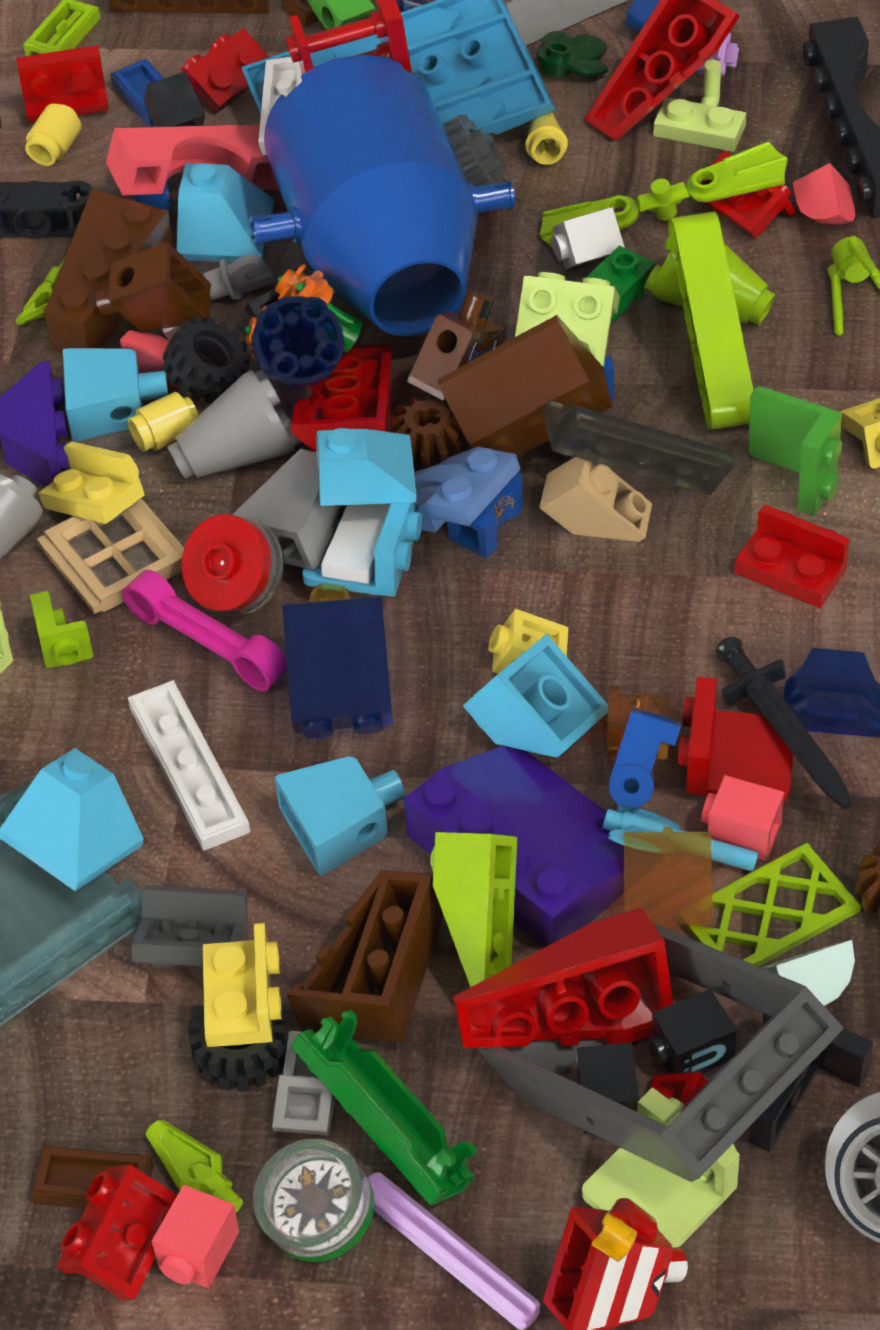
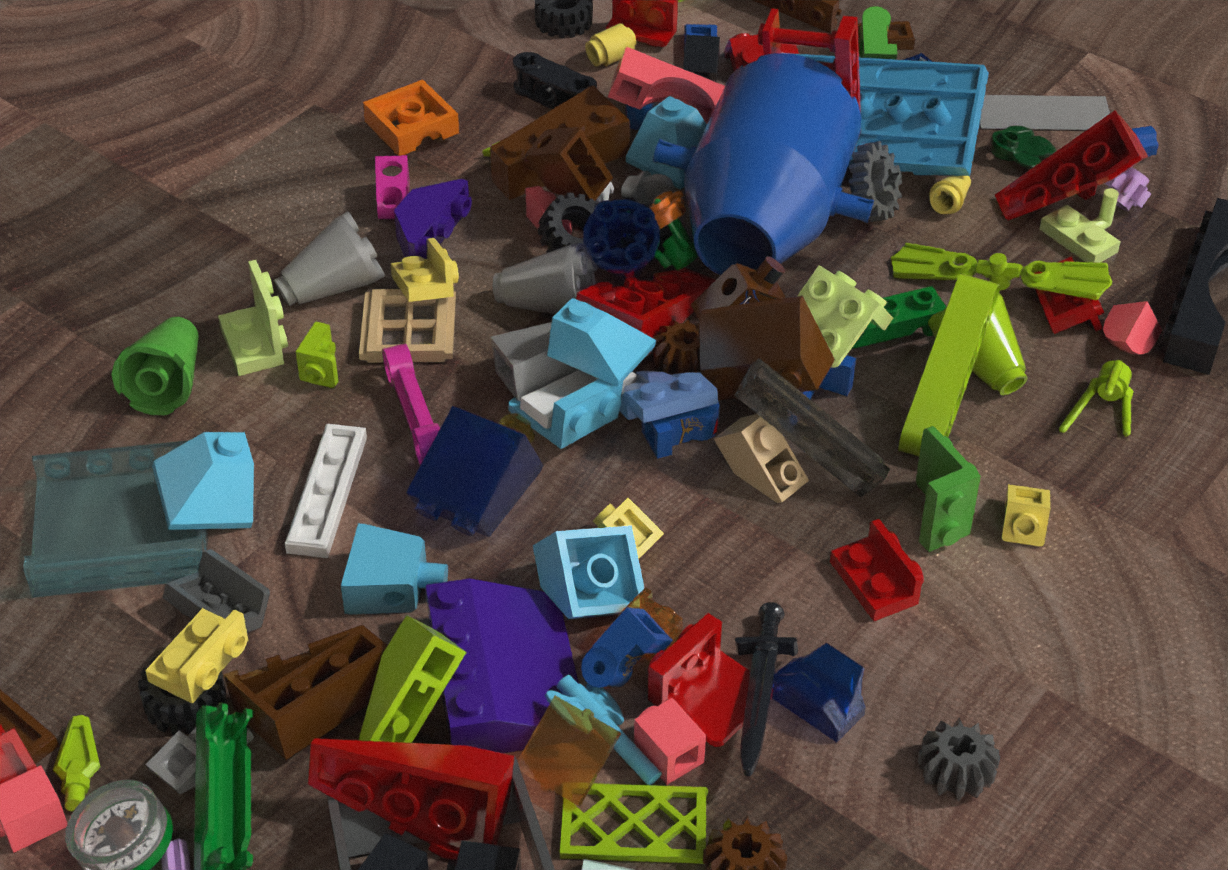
camera: 30 degrees right, 5 degrees down
medium azure torso [63,348,168,442] -> none
light yellow brick [127,392,199,452] -> none
red piece [181,514,283,614] -> none
white brick [551,207,625,270] -> none

